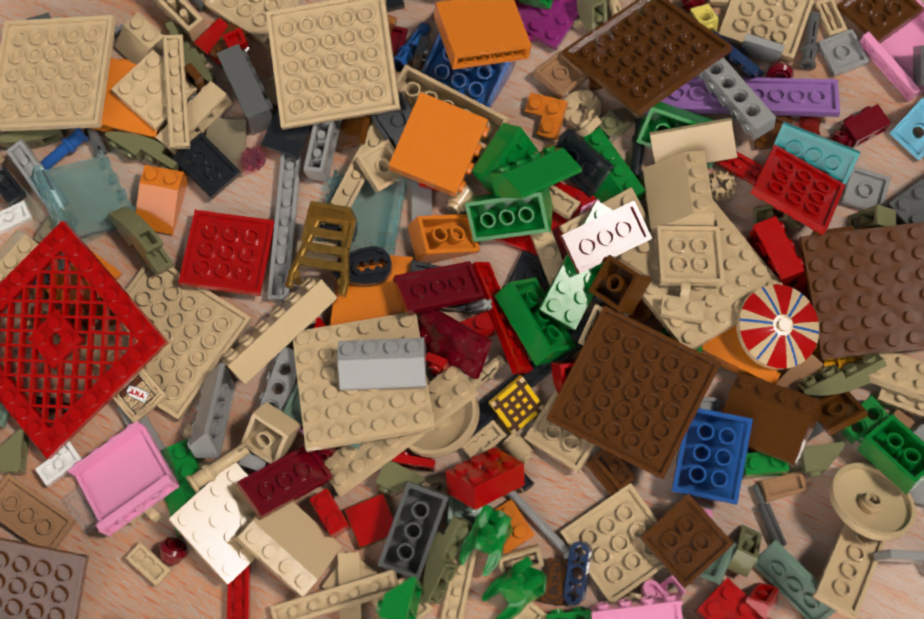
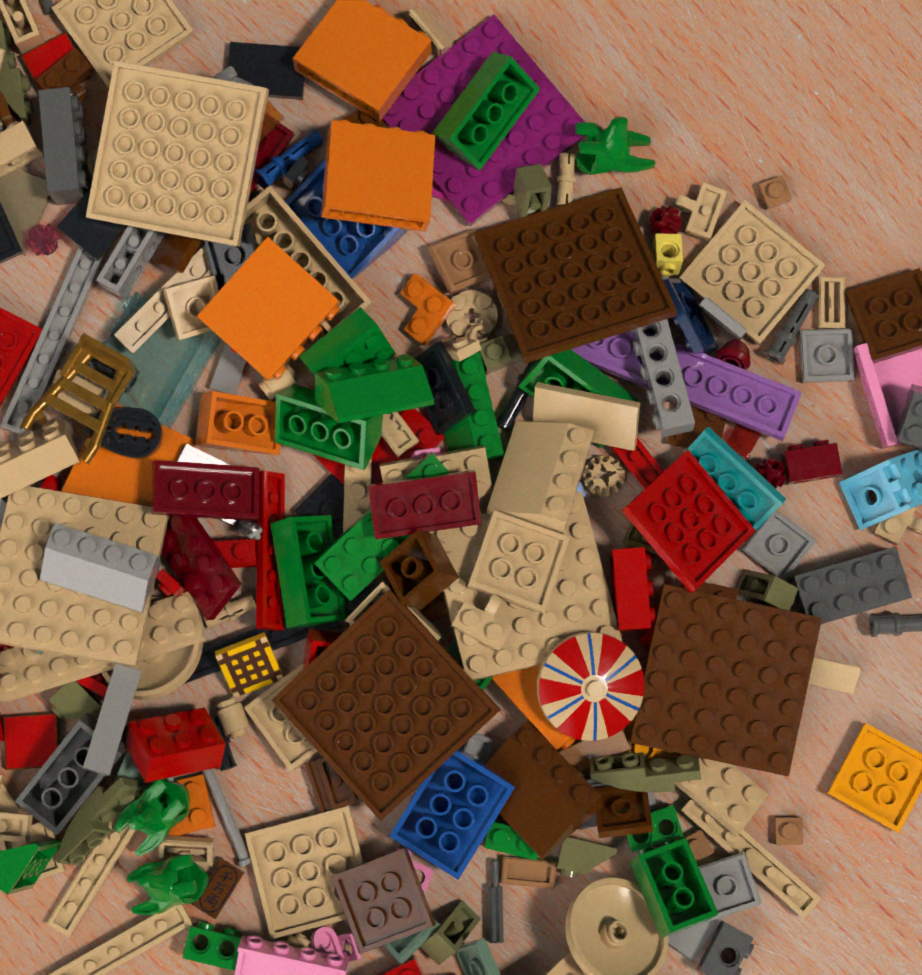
camera: 15 degrees right, 10 degrees up
red plate [222,28,249,50] -> none
tan plate [461,420,507,459] -> none
dark blue beam [564,541,592,605] -> none
none -> light grey tile [83,663,142,776]

